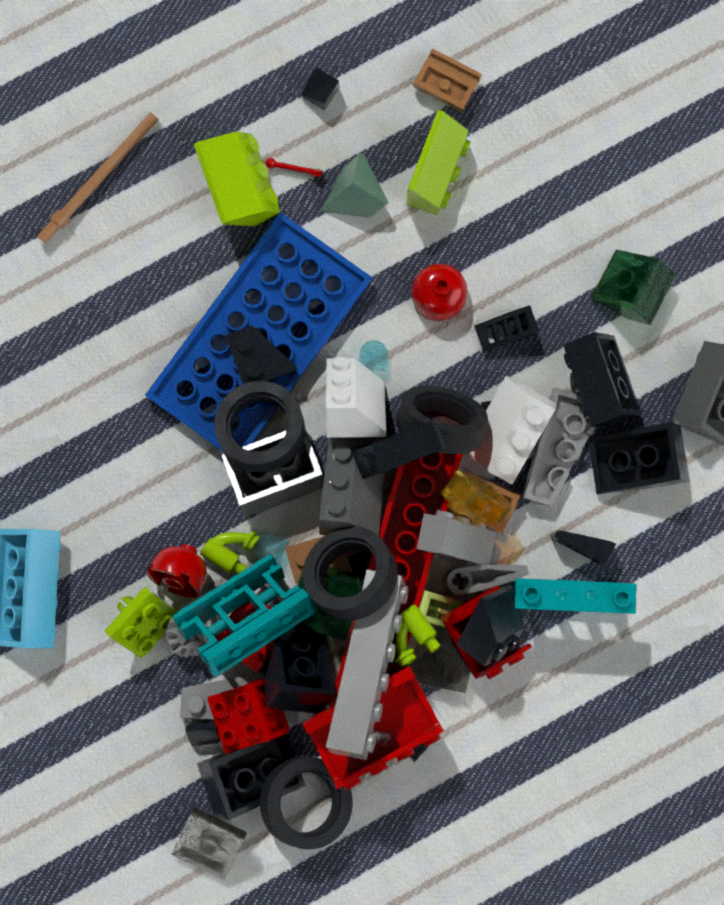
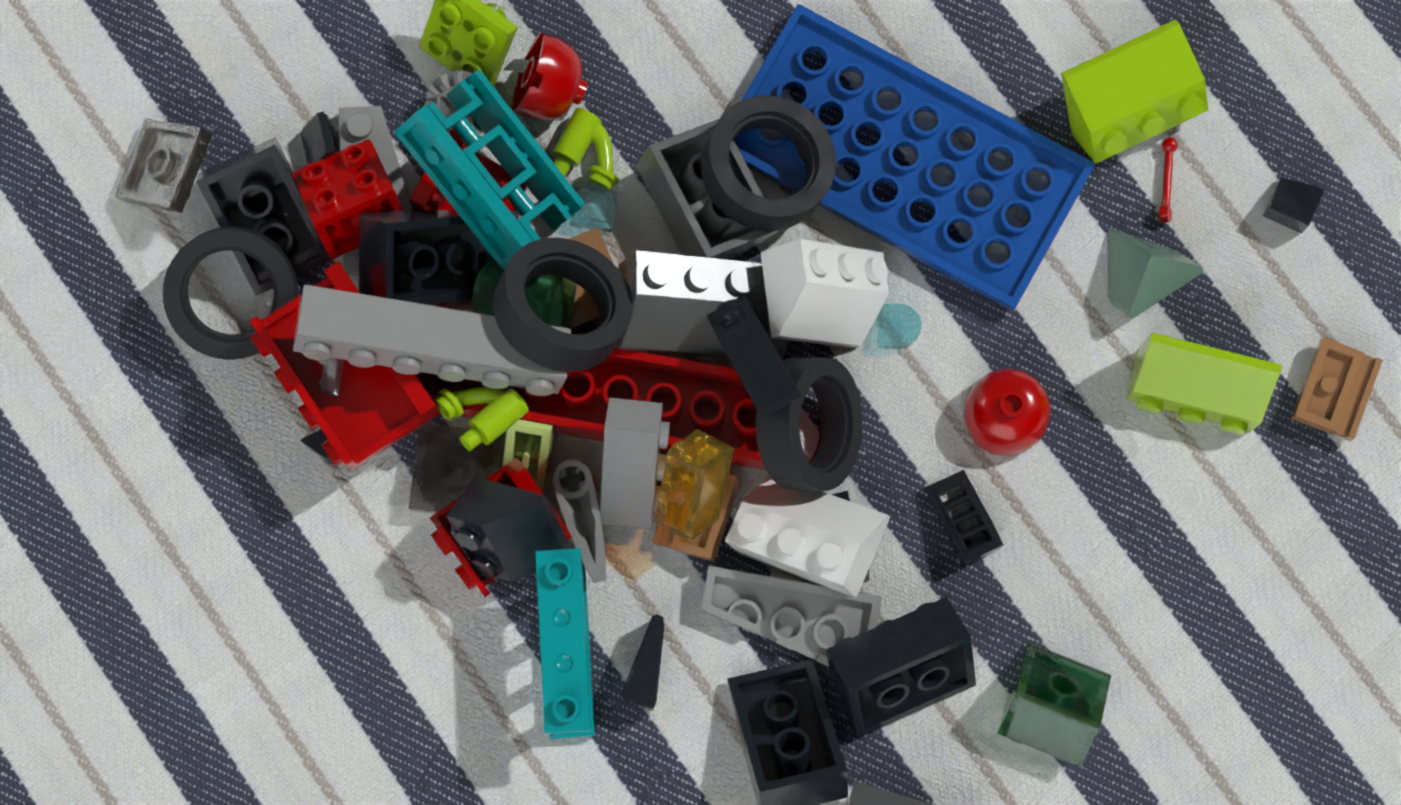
camera: 85 degrees right, 5 degrees down
black wing [225,325,298,384] -> none

